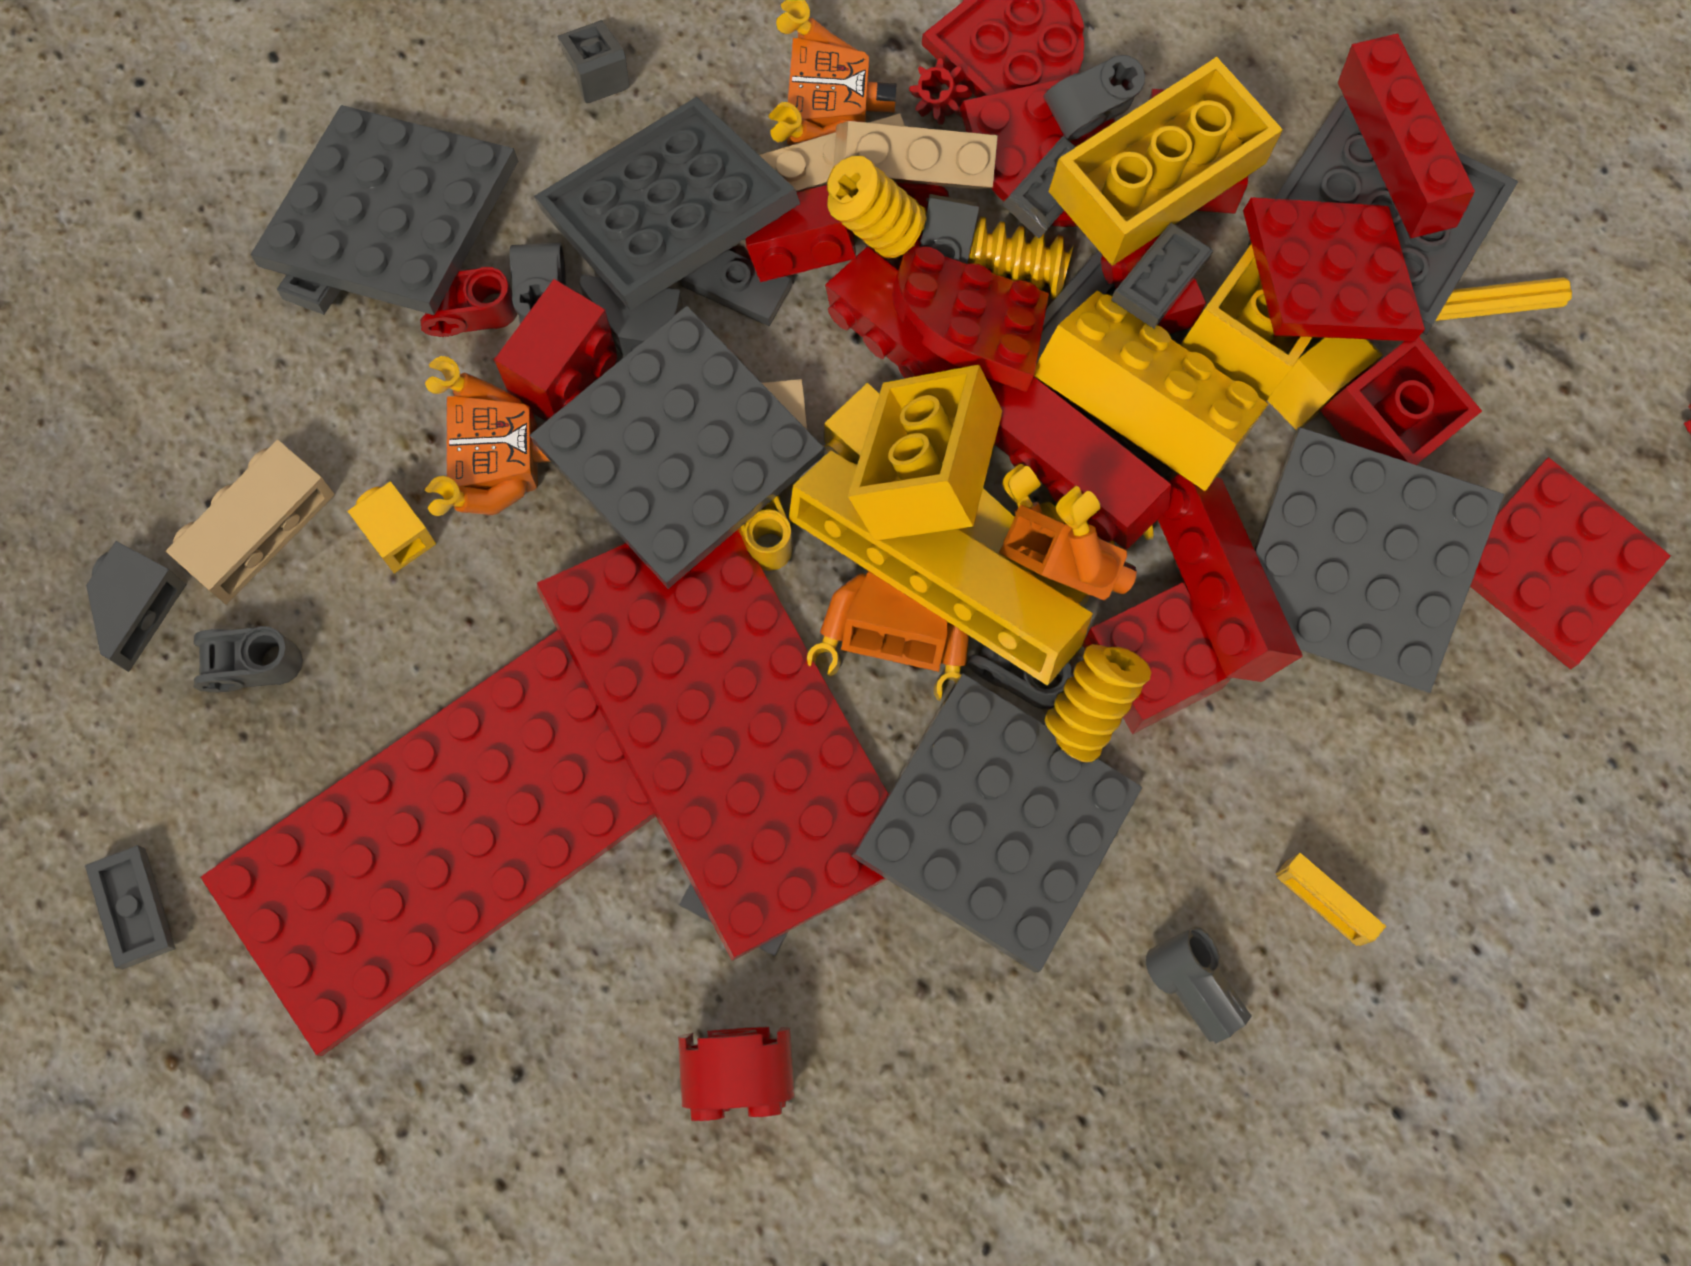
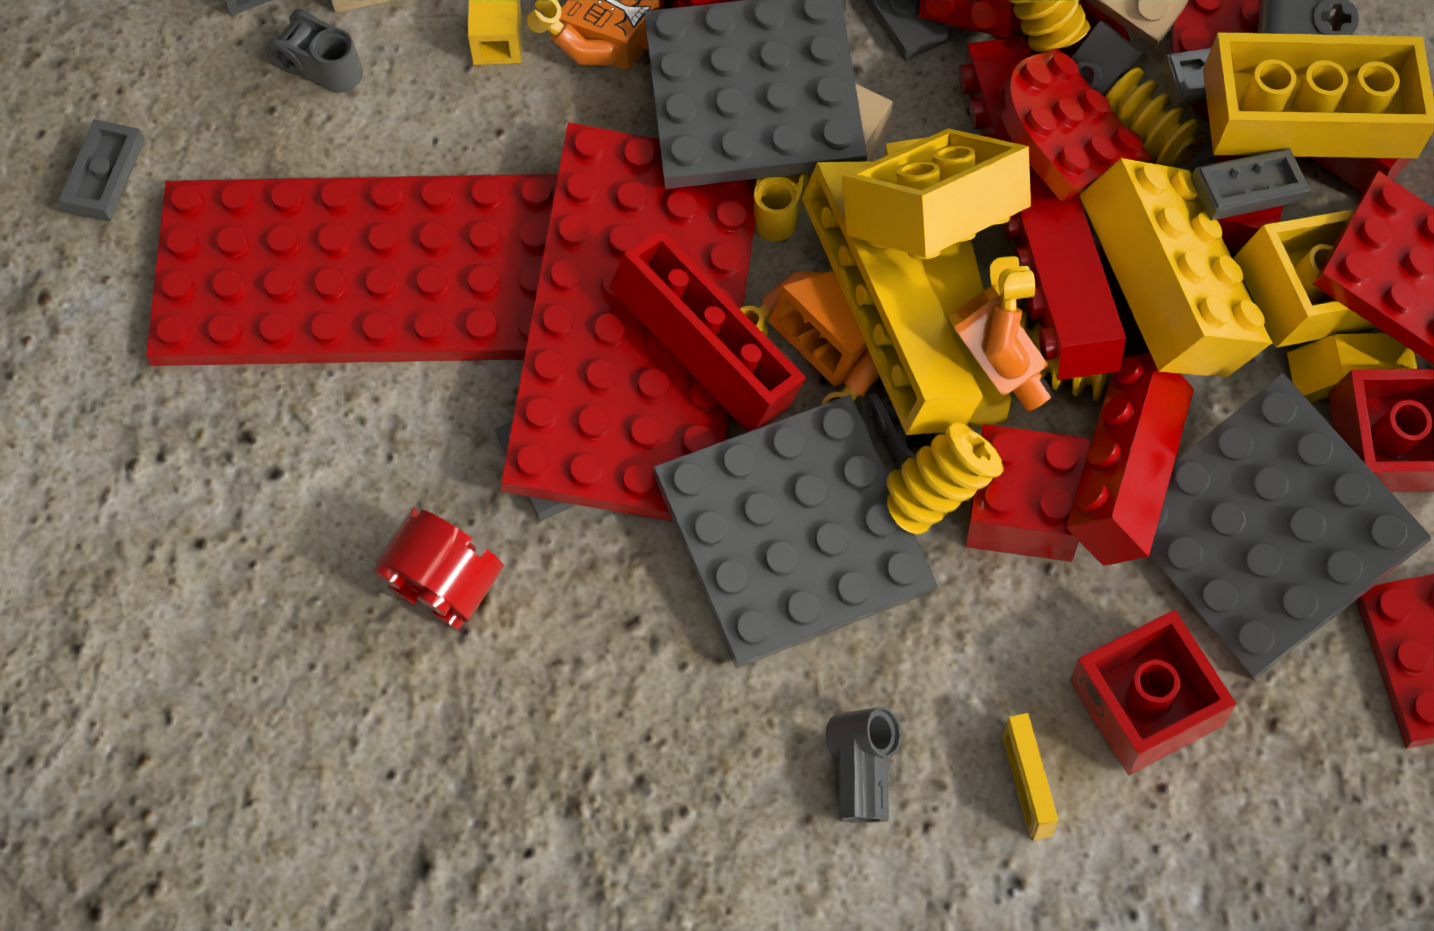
camera: 40 degrees right, 10 degrees down
none -> red brick [610,228,806,432]
none -> red brick [1070,609,1236,776]

